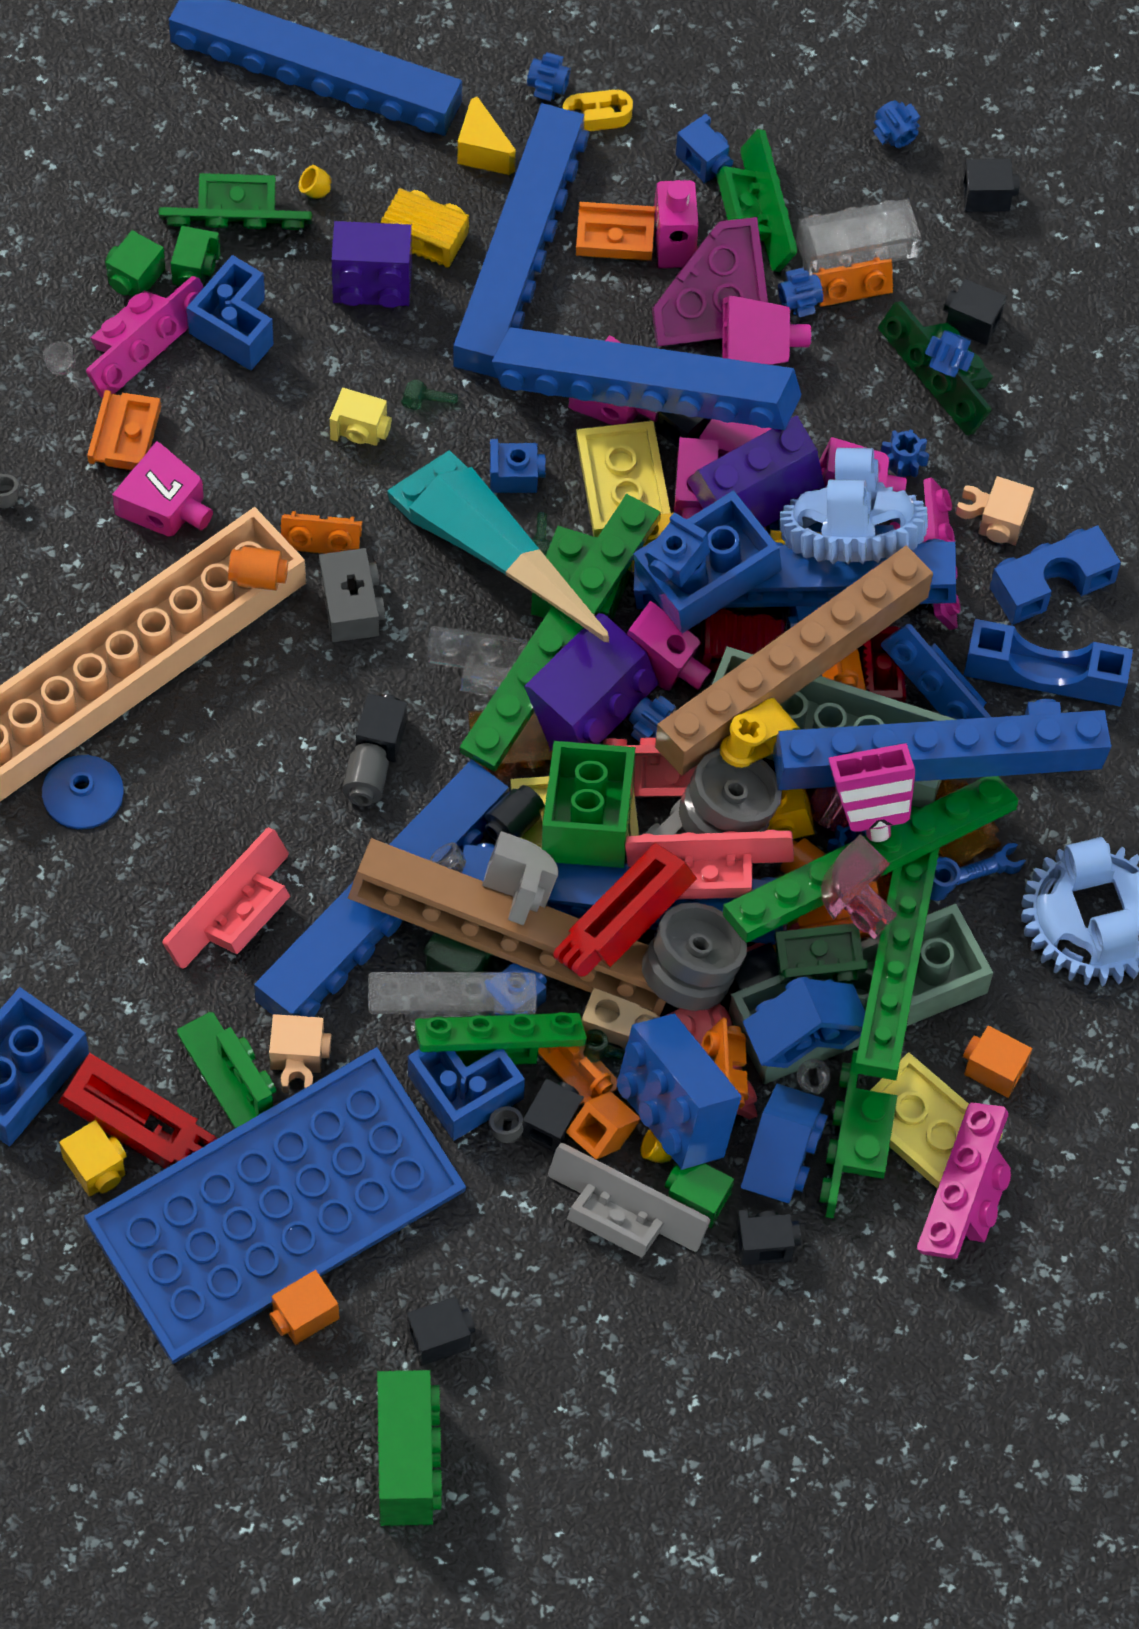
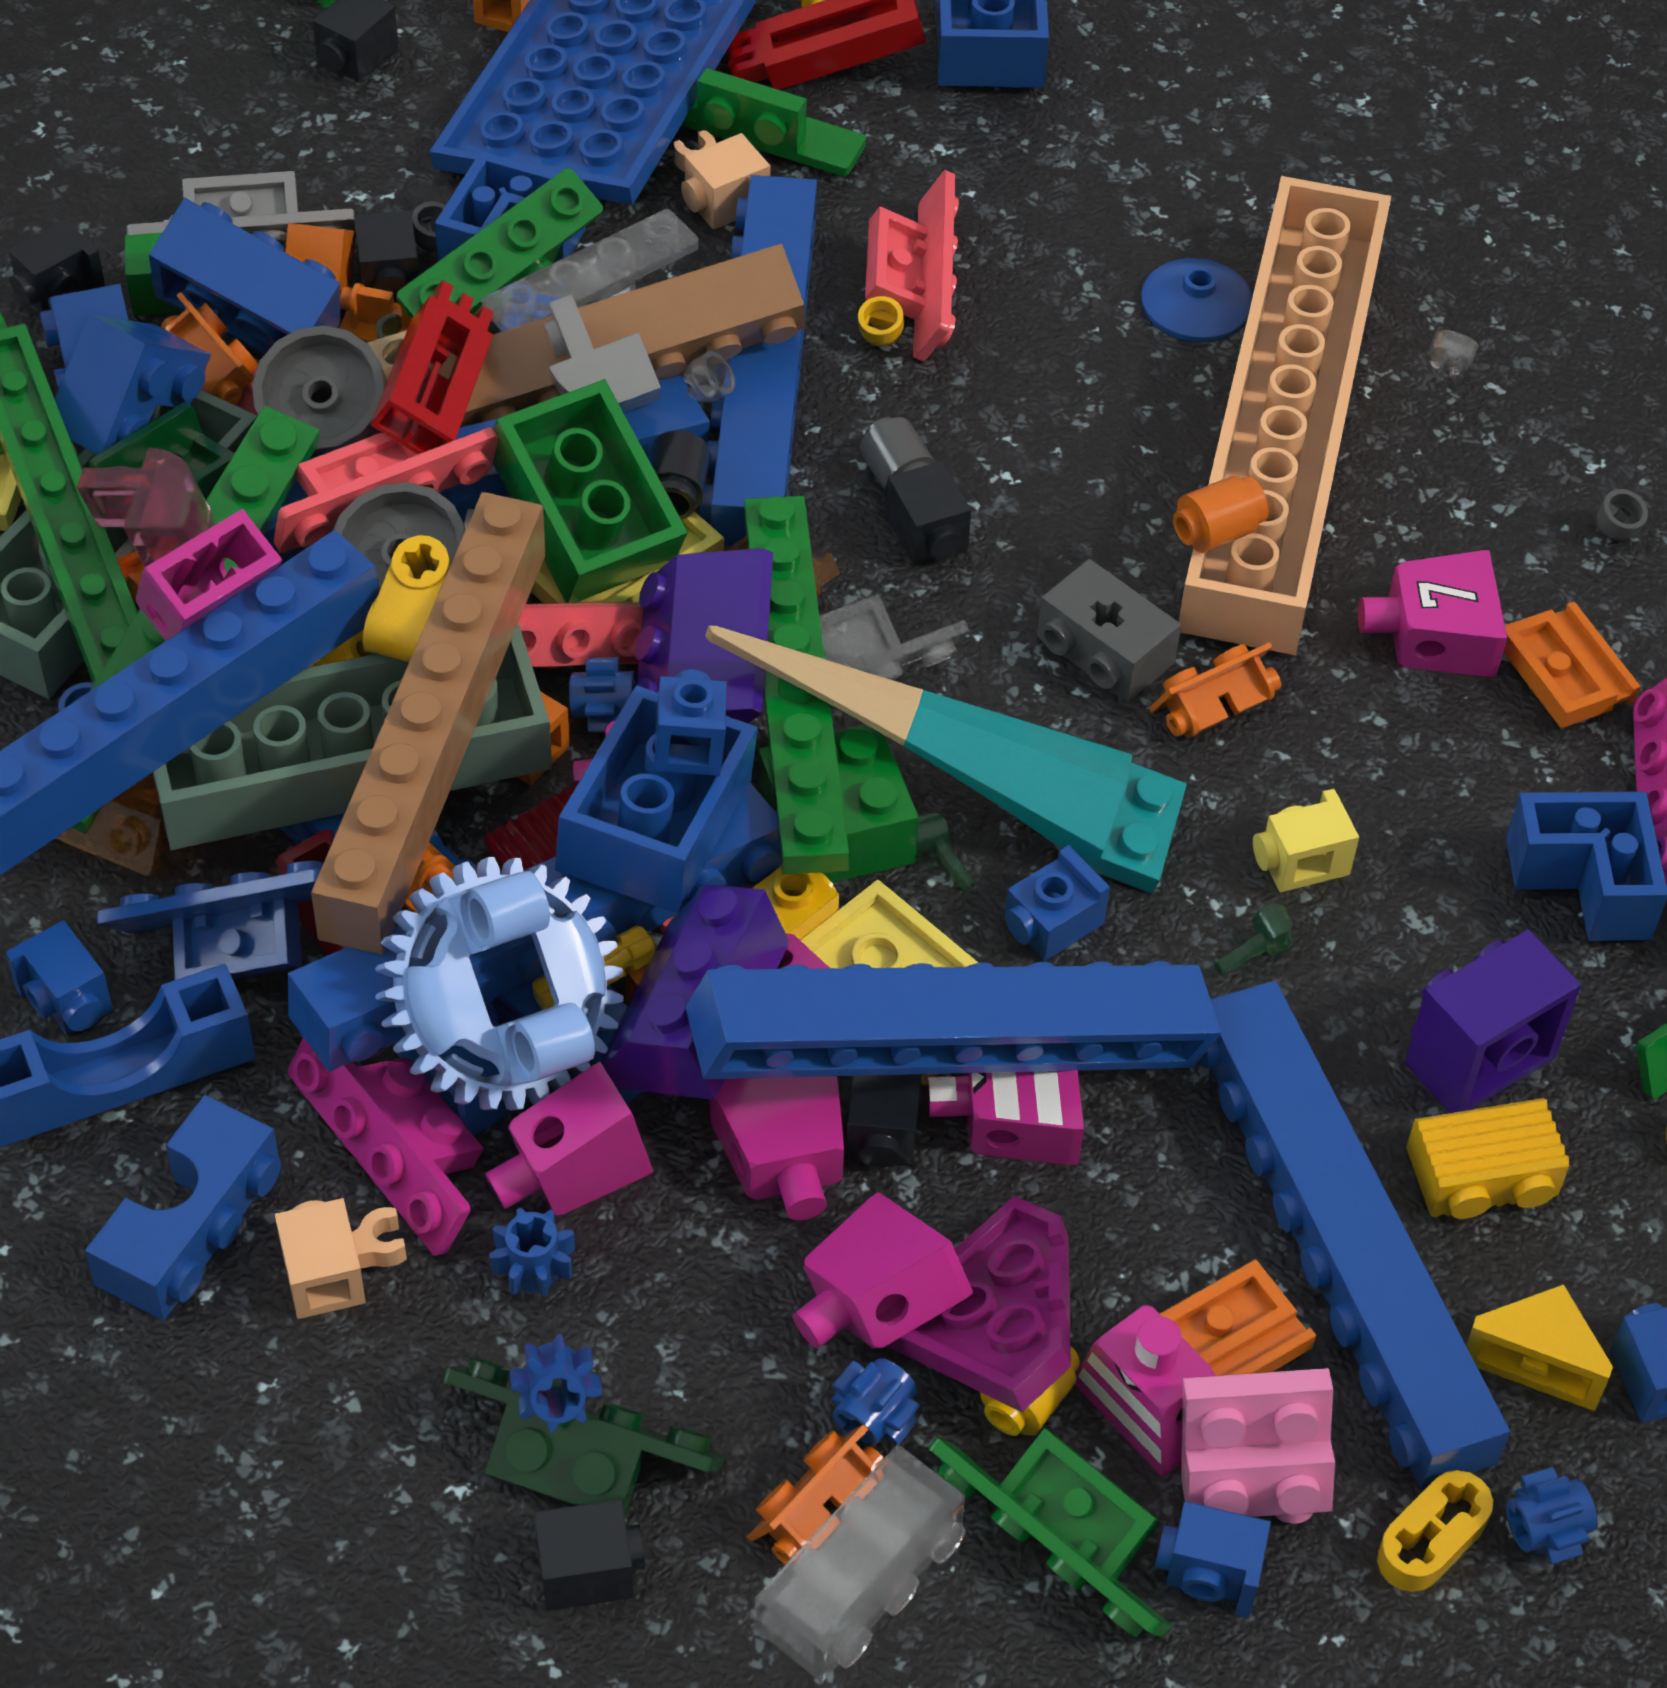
camera: 145 degrees right, 10 degrees down
none -> yellow hinge [858,296,904,347]
none -> bright pink plate [1181,1368,1335,1524]

